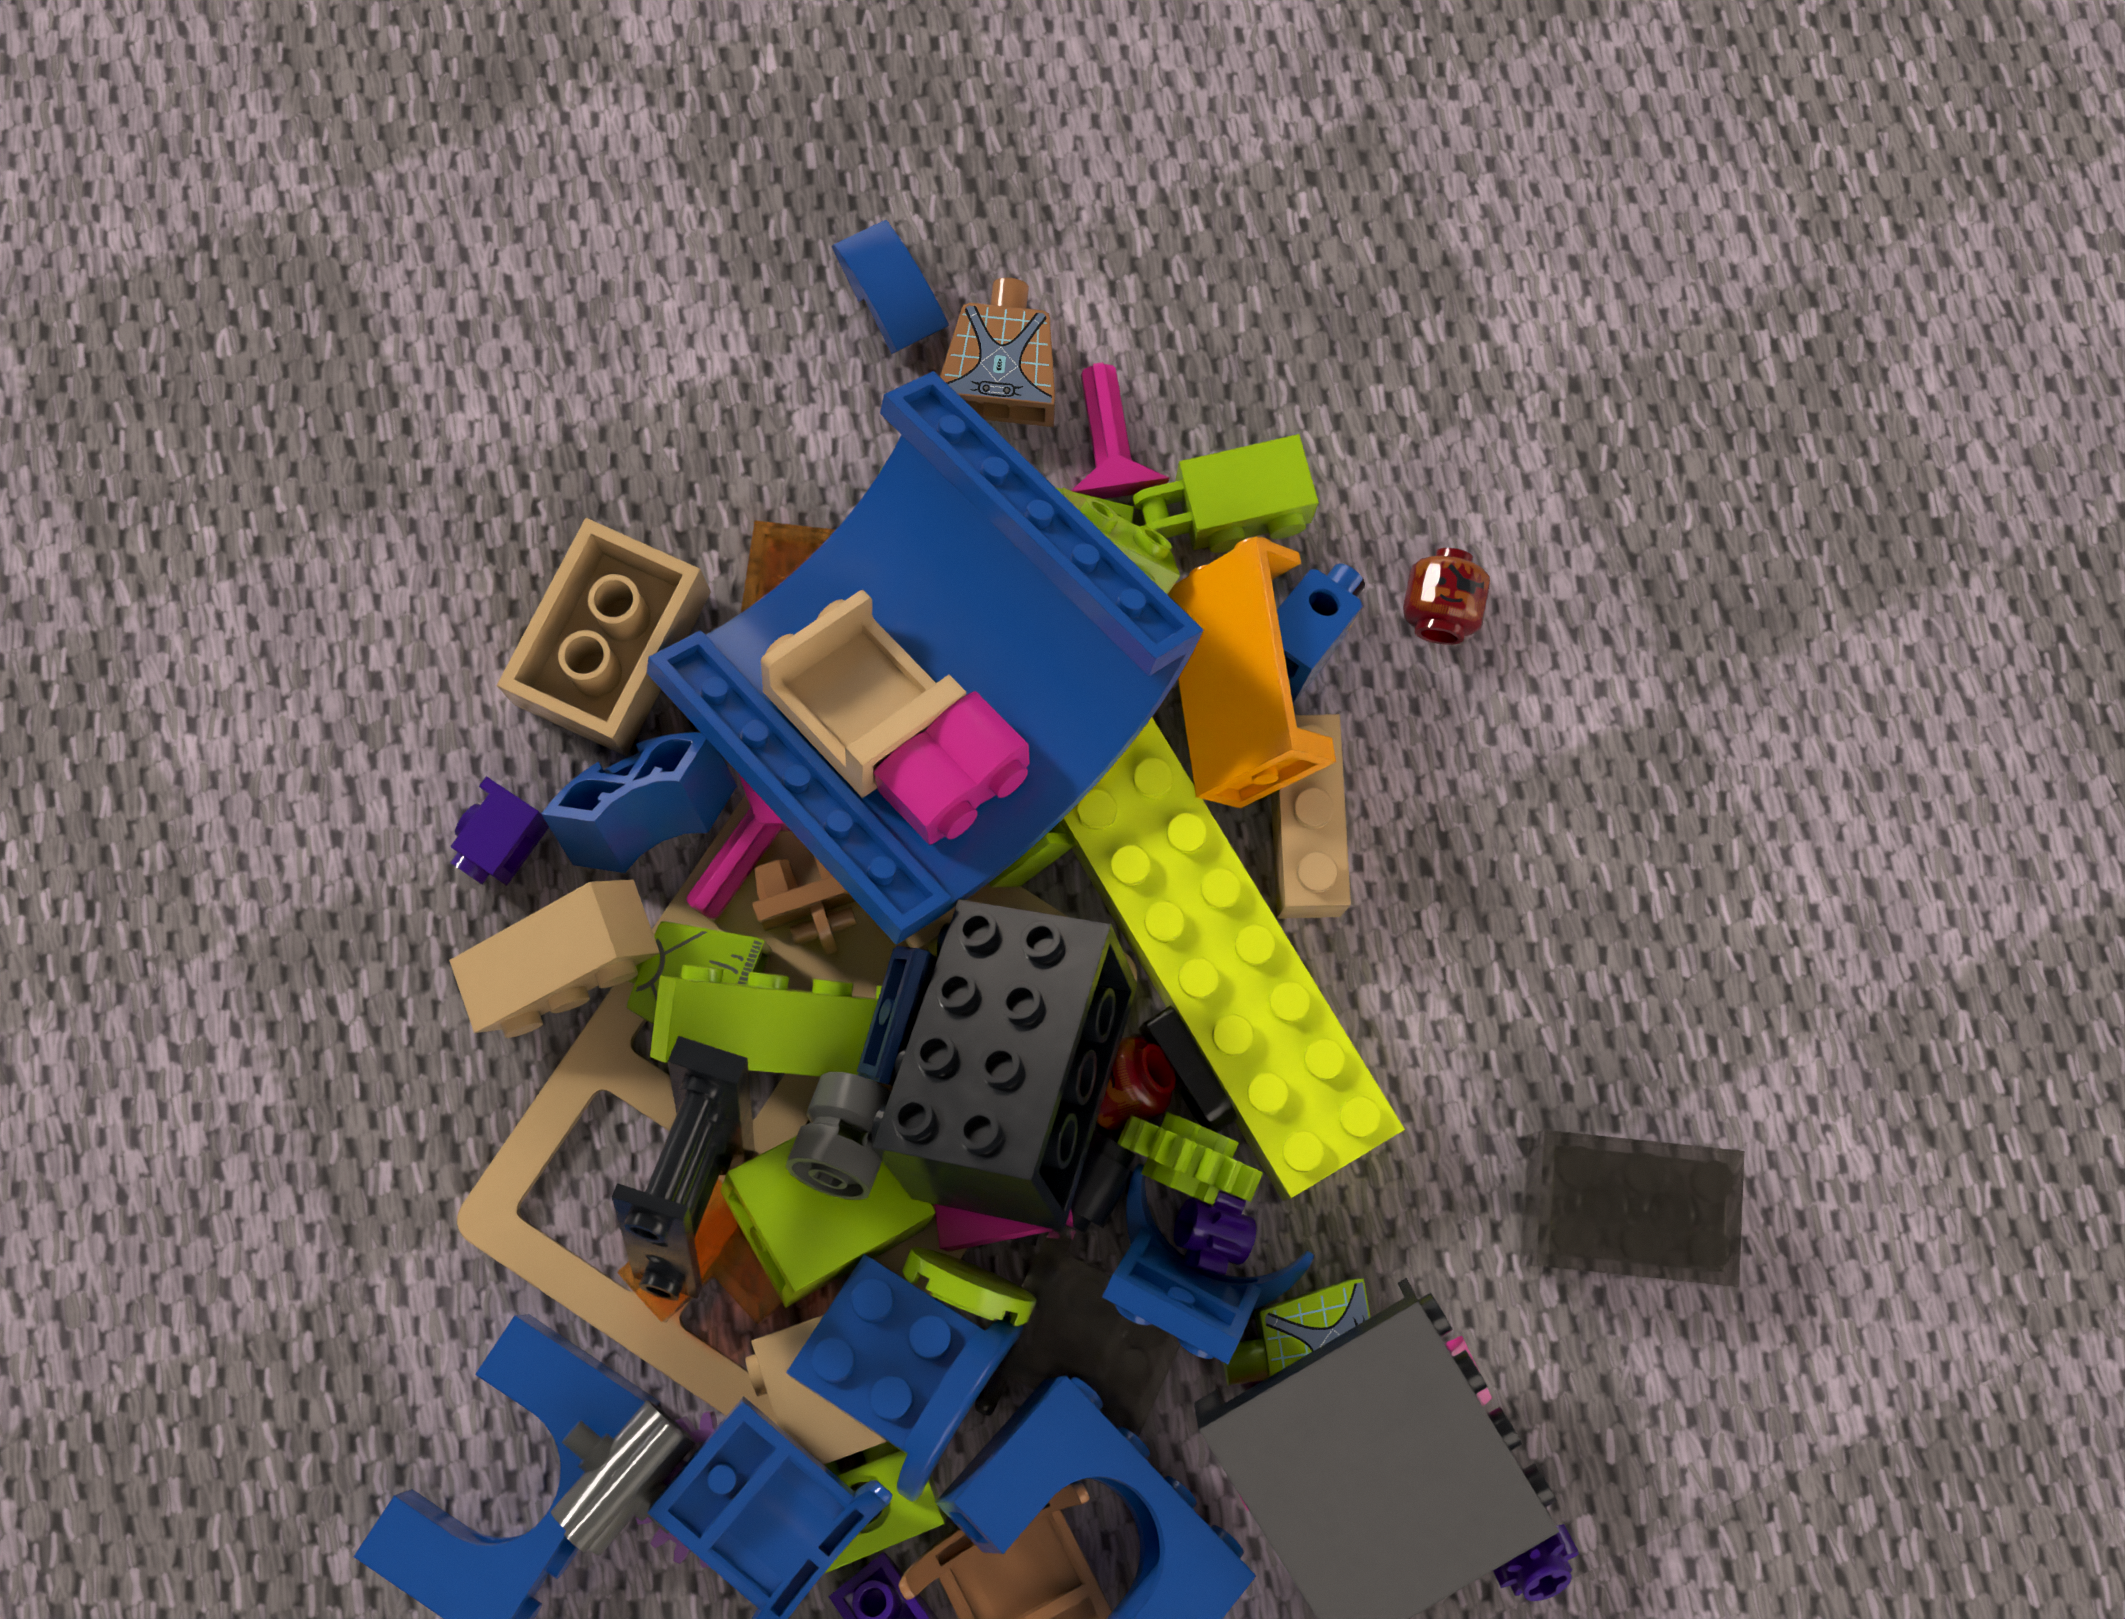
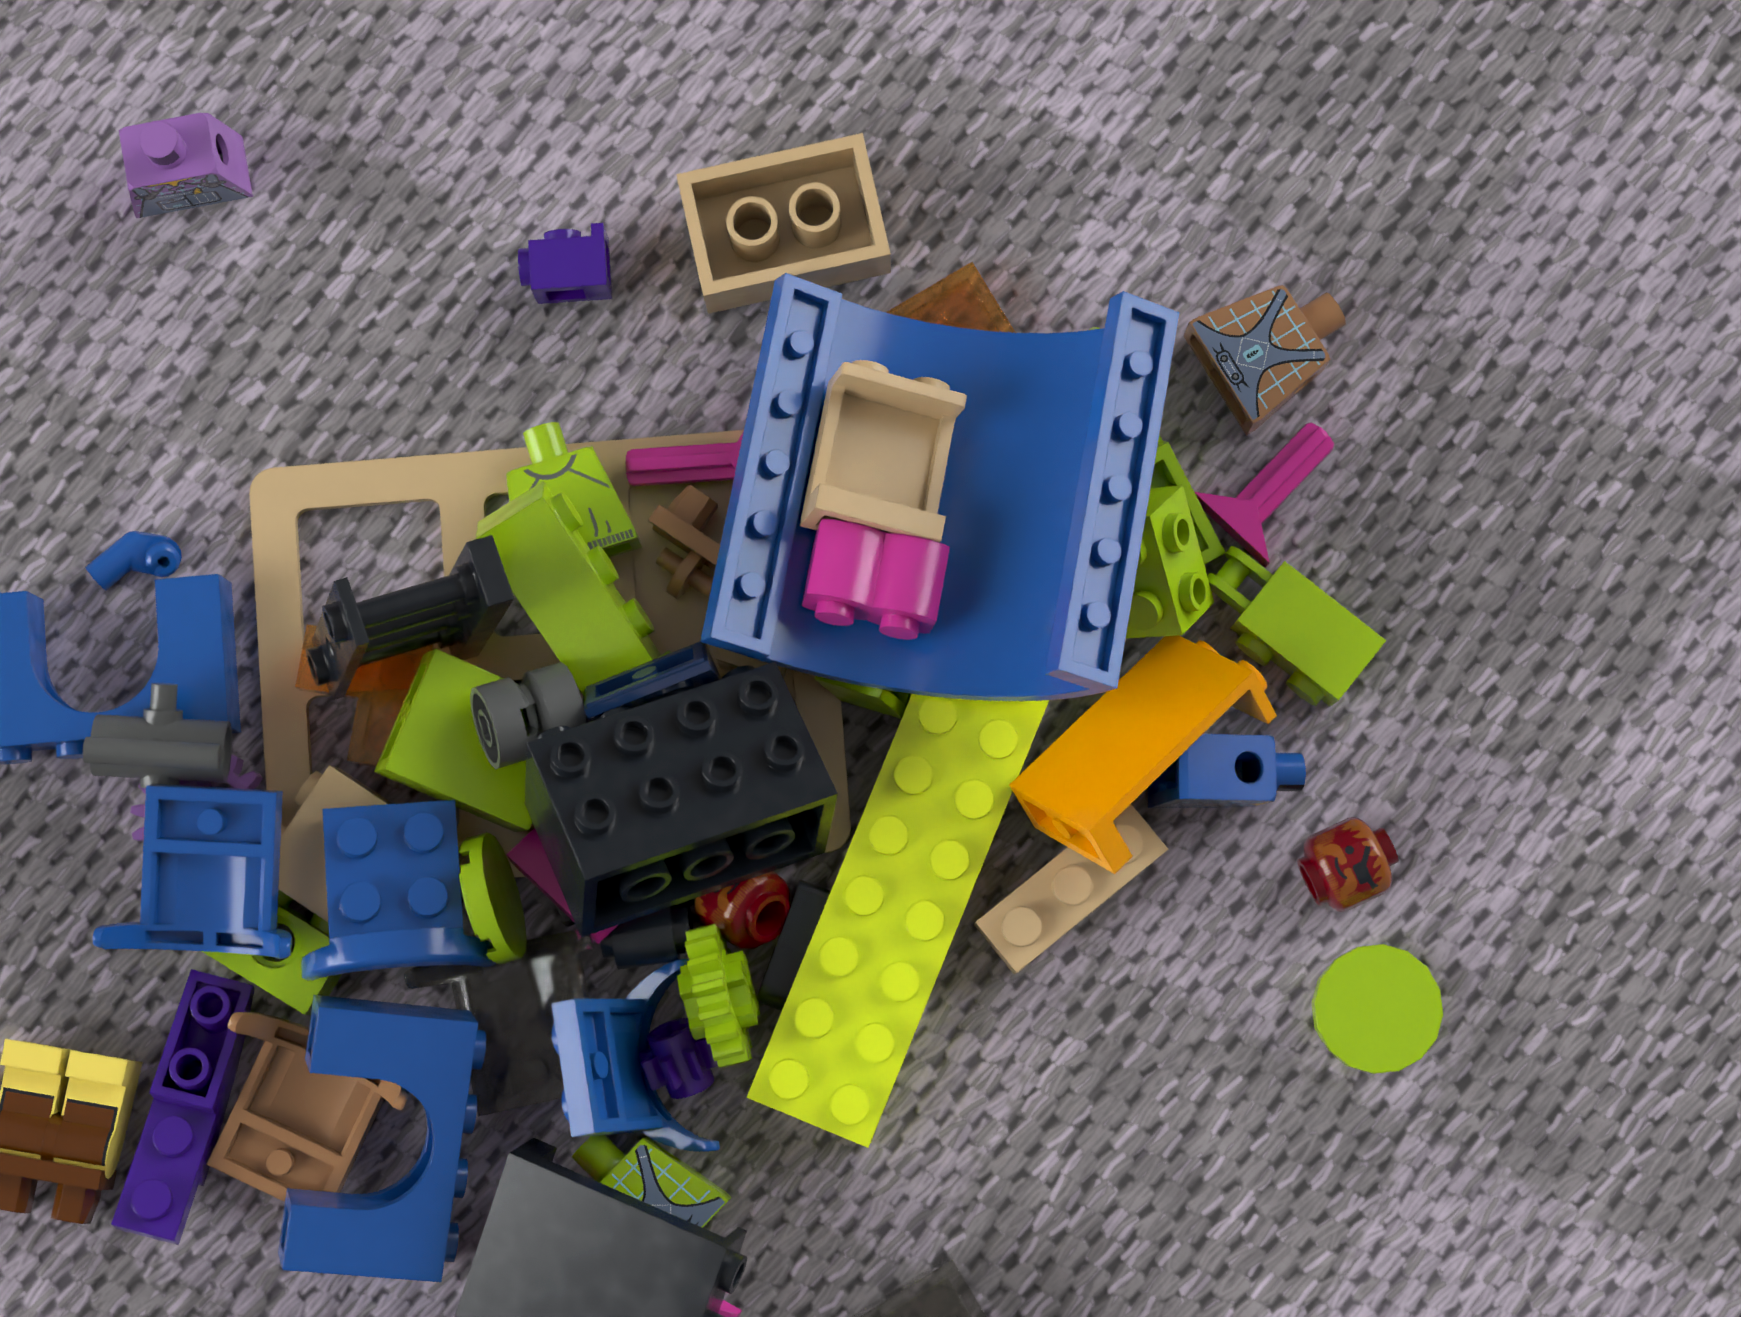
camera: 60 degrees right, 5 degrees up
tan brick [449,879,660,1038] -> none
blue brick [541,732,737,873] -> none
blue slope [831,220,949,354] -> none
none -> blue arm [85,531,182,590]
none -> medium lavender torso [119,113,253,218]
none -> lime tile [1311,944,1443,1074]

